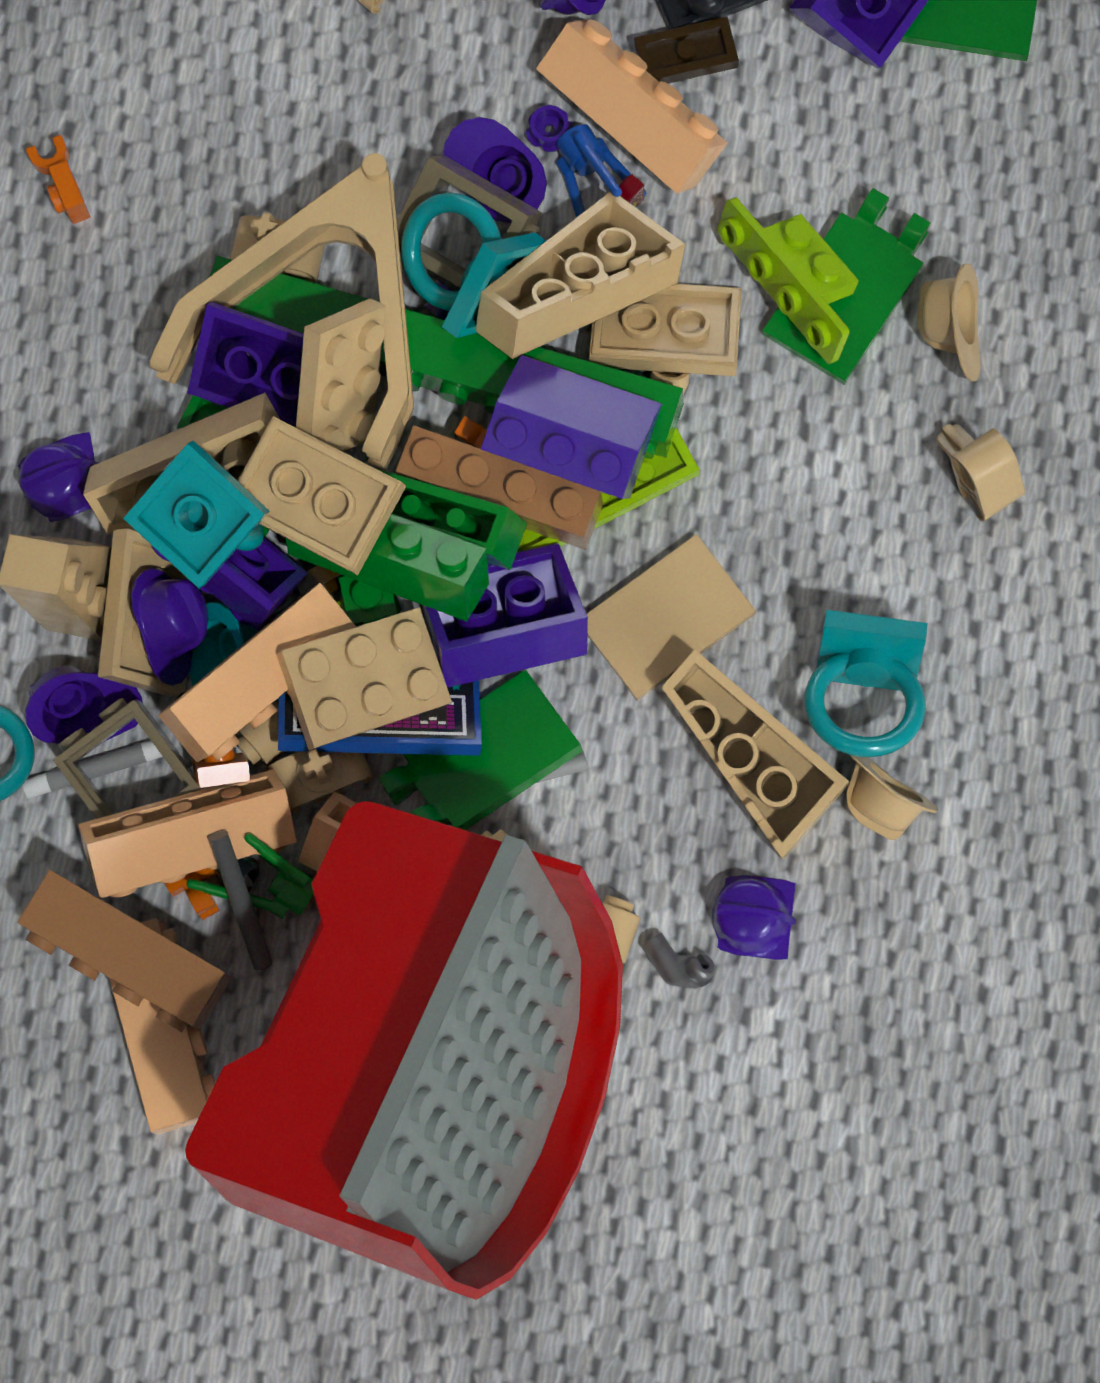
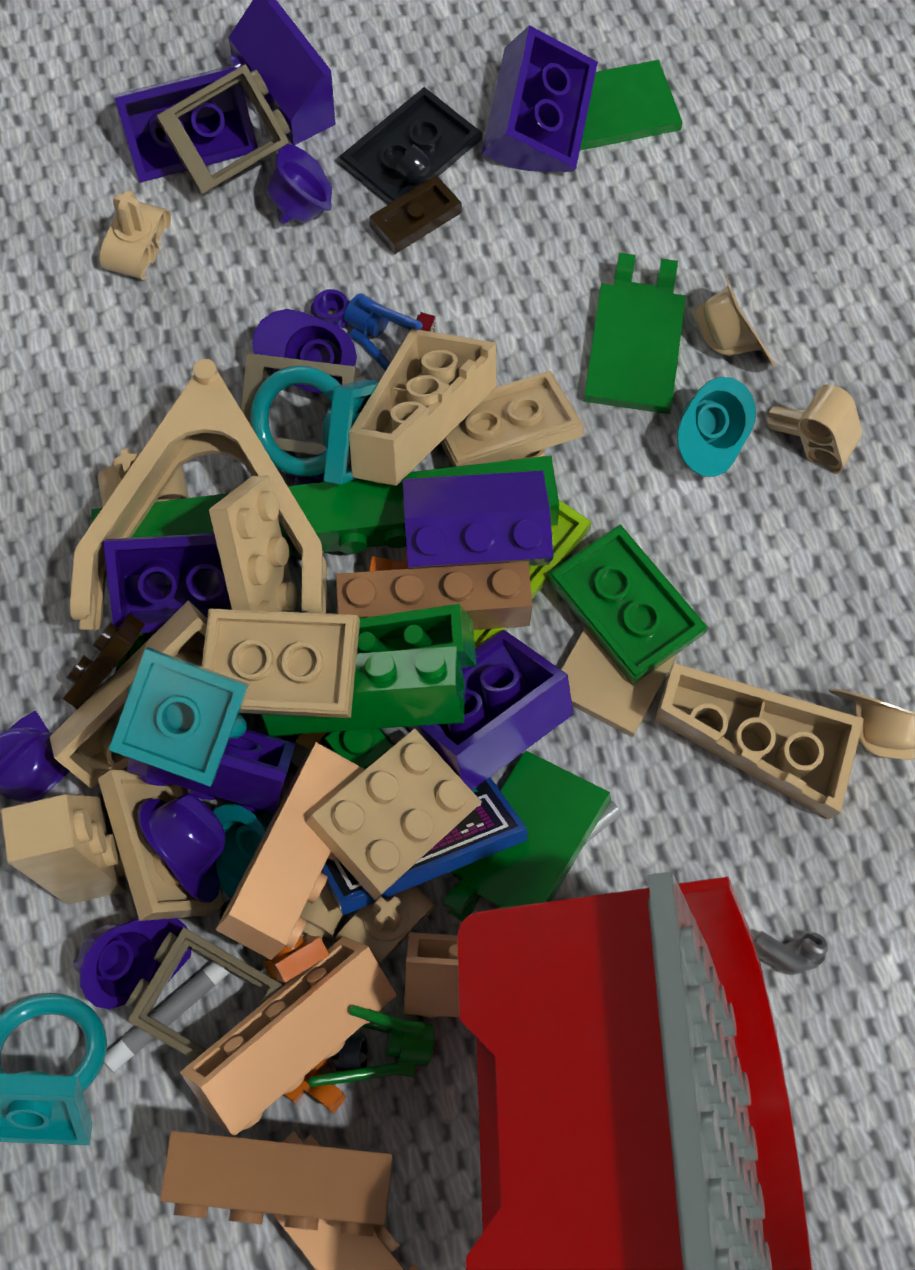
camera: 35 degrees left, 10 degrees down
dark grey bar [208,830,273,970] -> none
light nougat brick [536,19,728,194] -> none
dark purple piece [712,875,796,960] -> none
lime bracket [717,197,859,364] -> none
teal tile [804,610,928,757] -> none
none -> dark brown plate [63,613,145,709]
none -> green tile [547,524,708,685]
none -> teal piece [677,377,756,477]

